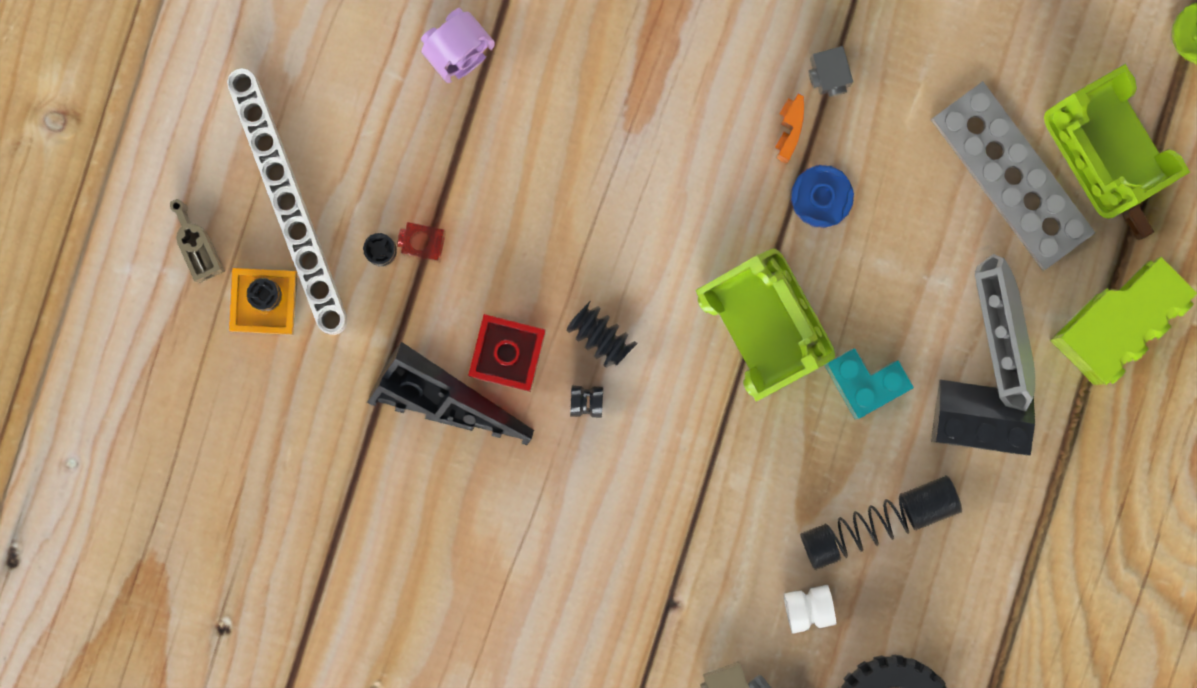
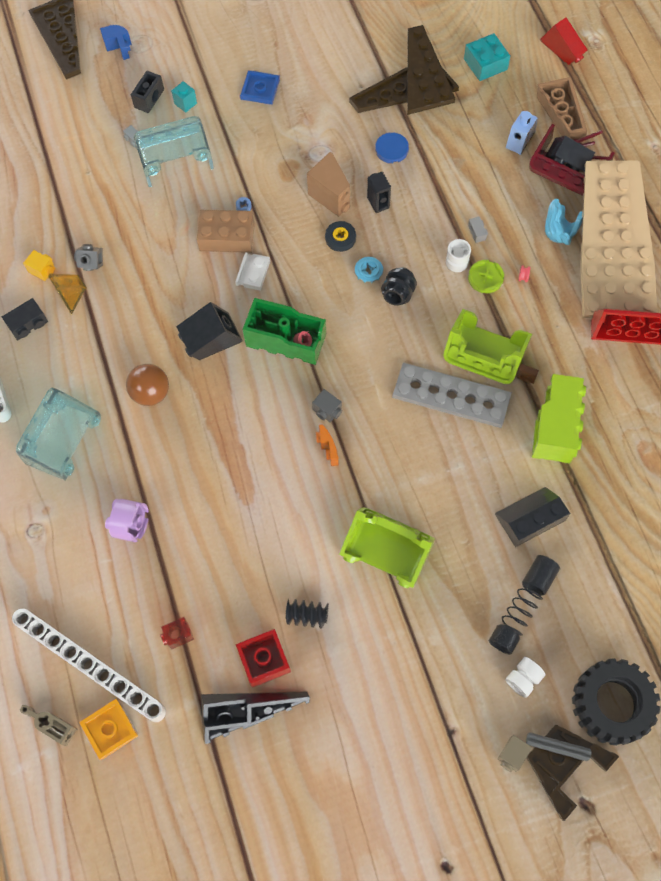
camera: 30 degrees left, 20 degrees down
black wheel [247,278,282,311] -> none
black wheel [363,233,397,267] -> none
black wheel [570,385,603,418] -> none
blue tile [791,165,854,228] -> none
teal brick [824,348,914,420] -> none
light grey brick [975,254,1035,411] -> none

